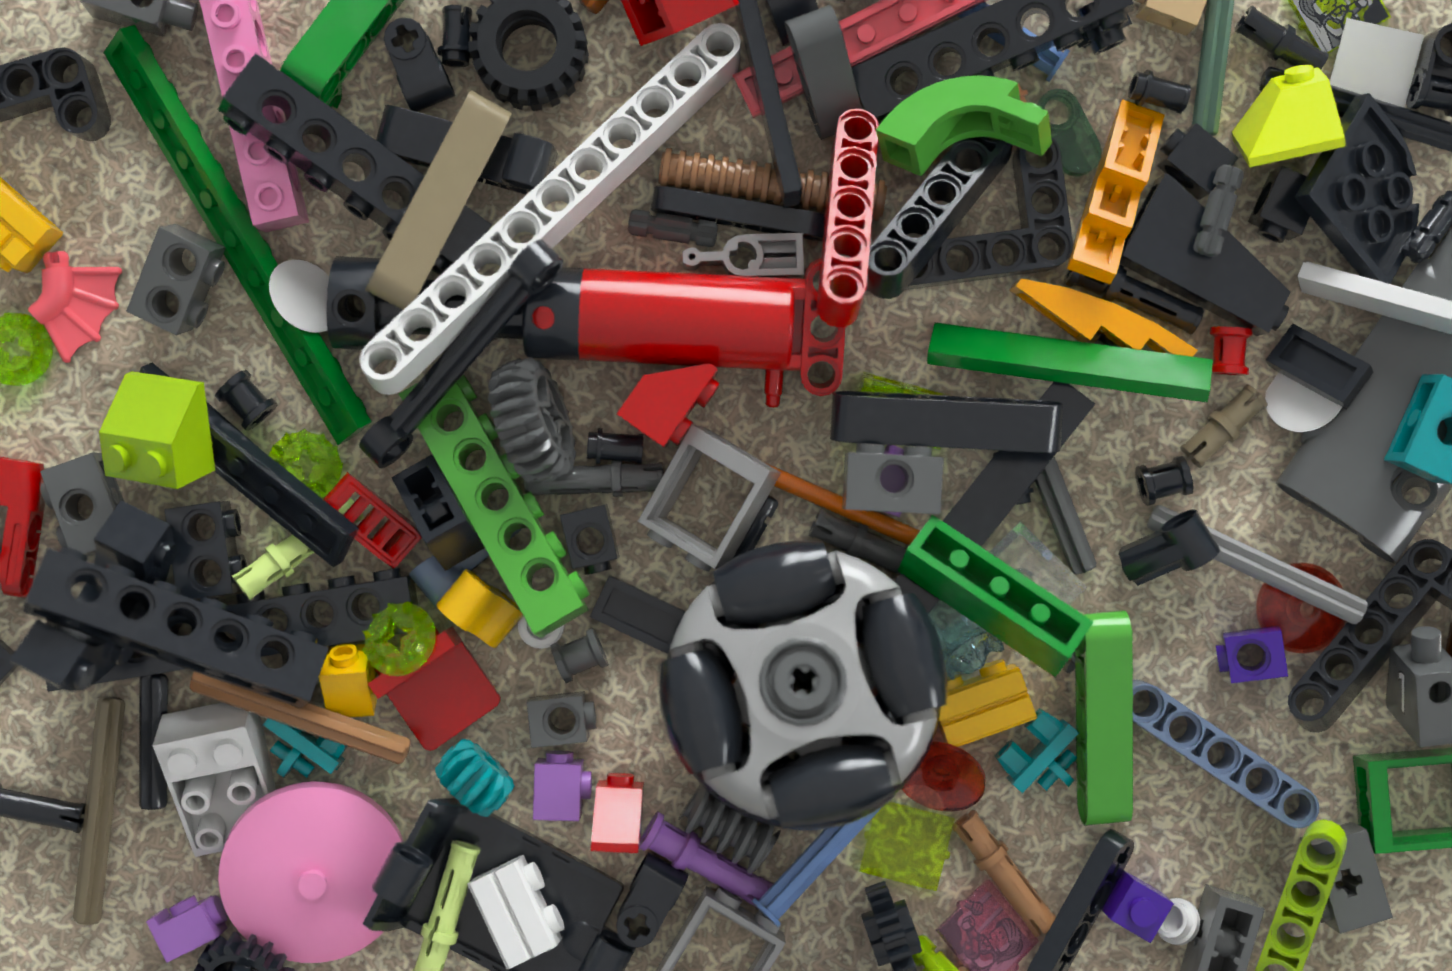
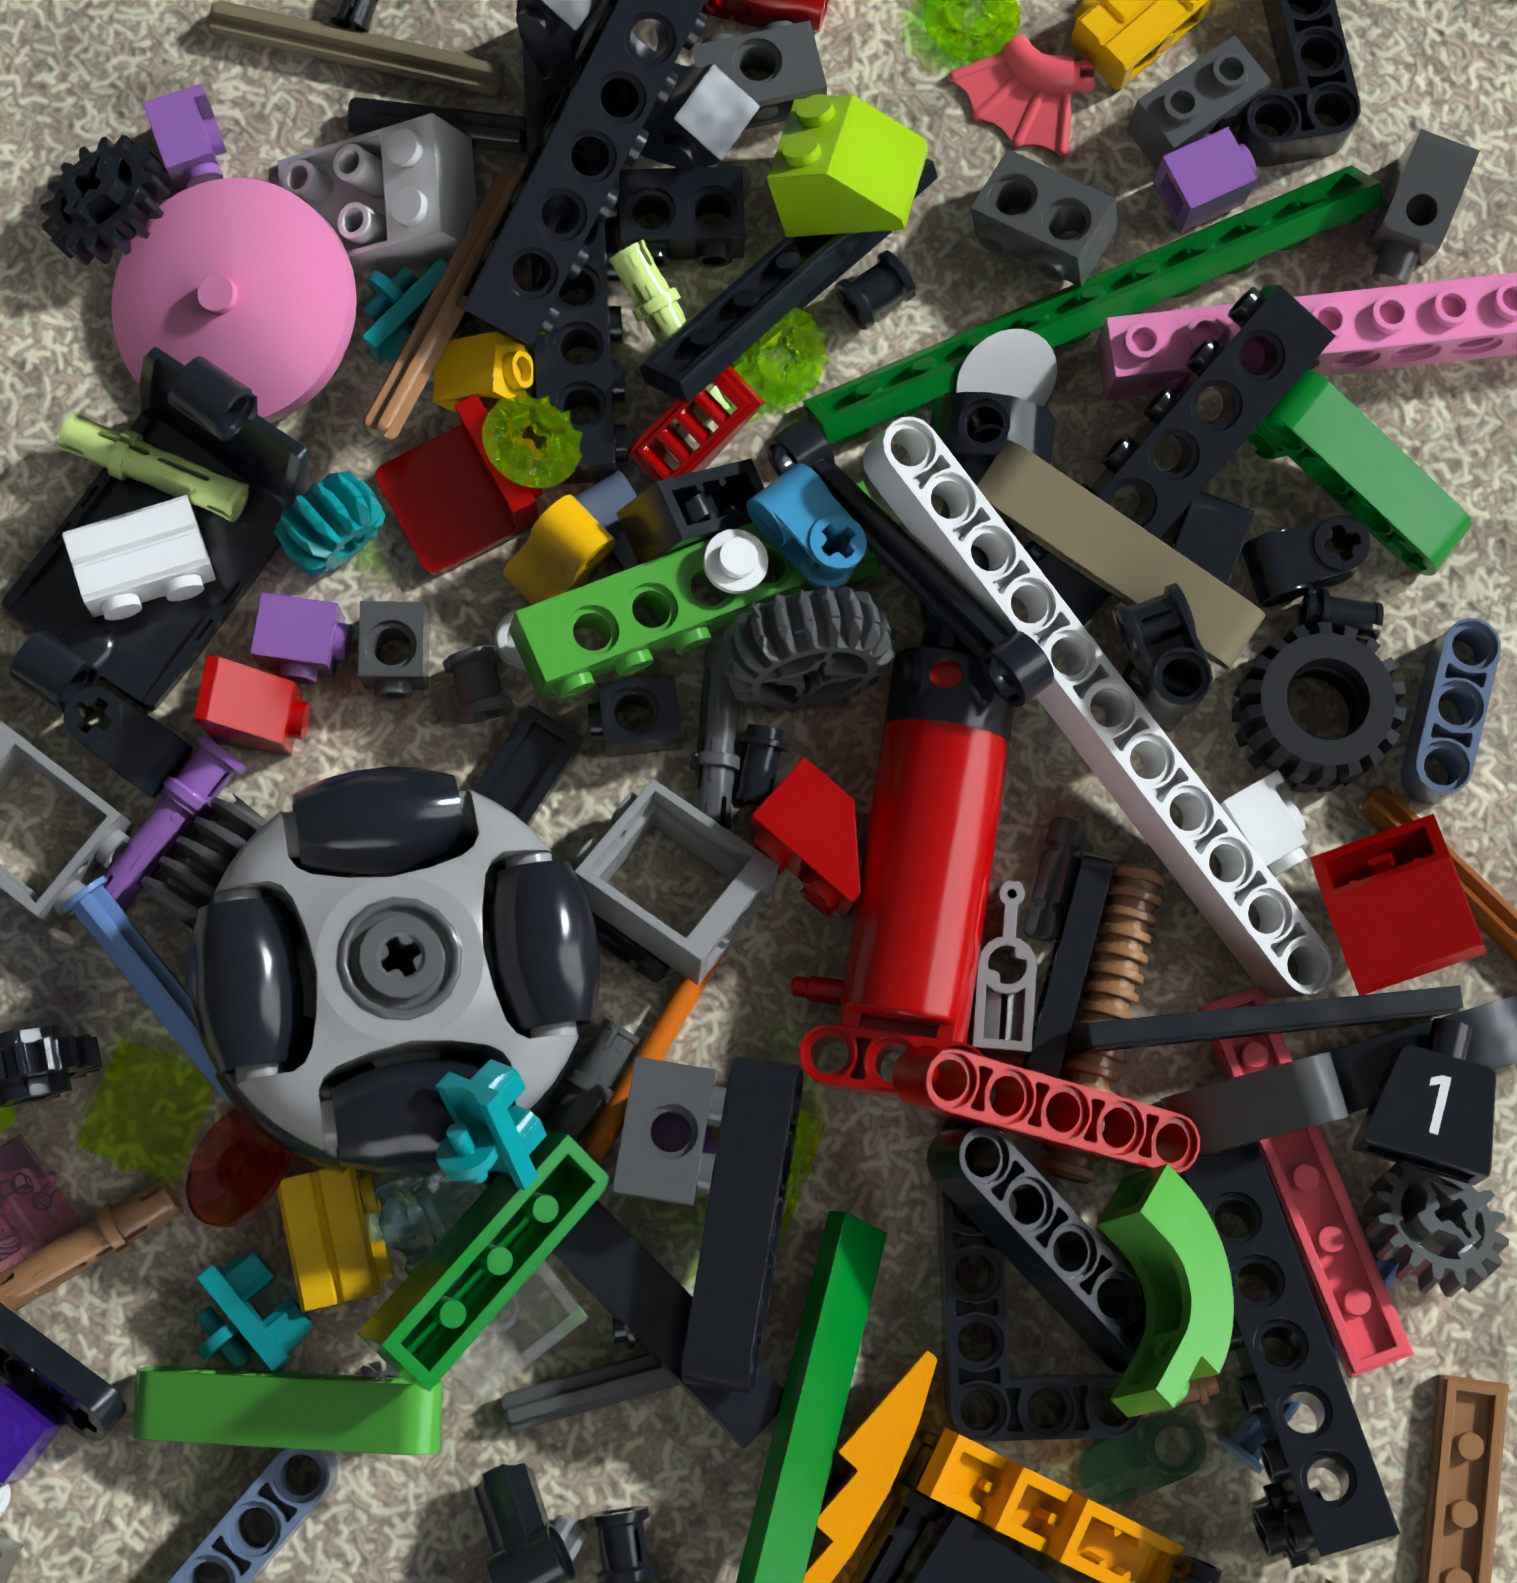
camera: 85 degrees right, 10 degrees down
none -> teal hips [436,1059,547,1191]
none -> white plate [703,529,768,594]
none -> dark azure piece [746,463,867,590]
none -> black piece [1112,583,1213,717]
none -> dark grey brick [1126,35,1272,169]
none -> medium lavender brick [1153,127,1257,233]
none -> white brick [1220,770,1308,877]

